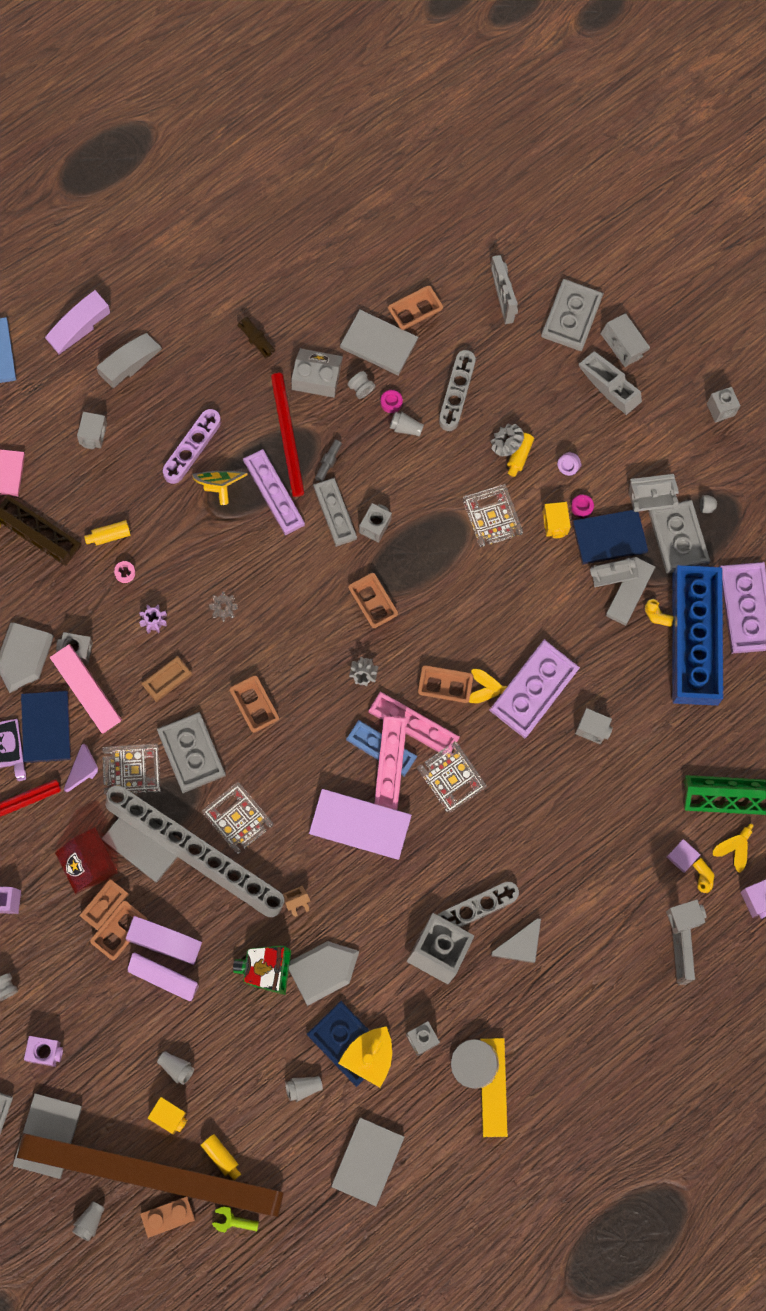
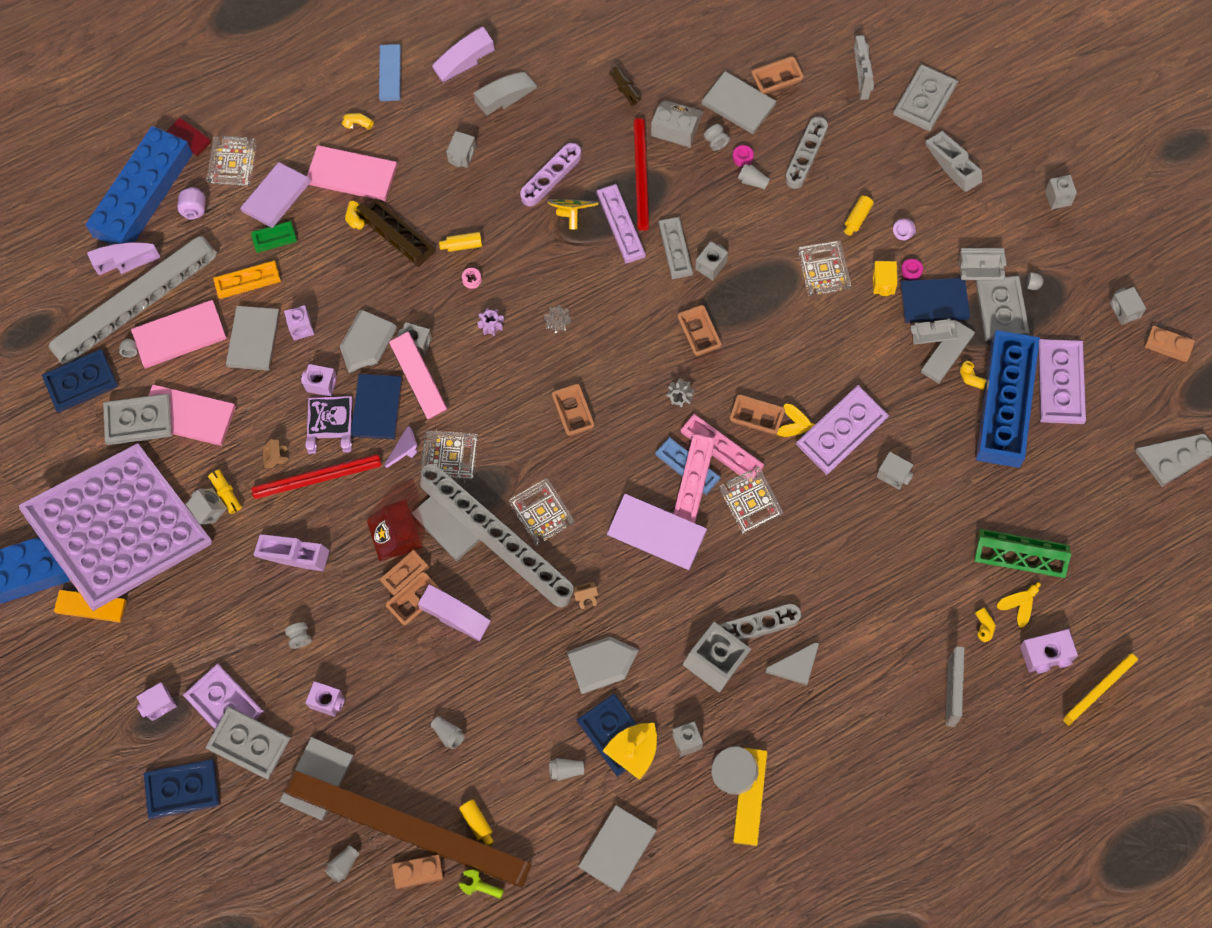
camera: 20 degrees right, 5 degrees down
lavender slope [128,953,199,1001] -> none
medium nougat tile [141,656,192,702] -> none
yellow brick [148,1097,187,1135] -> none
light grey tile [157,712,226,793] -> none
torso [233,946,291,995] -> none
flat silver bar [315,440,342,482] -> none
light grey gear [491,424,524,456] -> none
light grey hinge [601,313,650,367] -> none
light grey brick [666,900,706,934] -> none
lavender tile [667,839,700,873] -> none

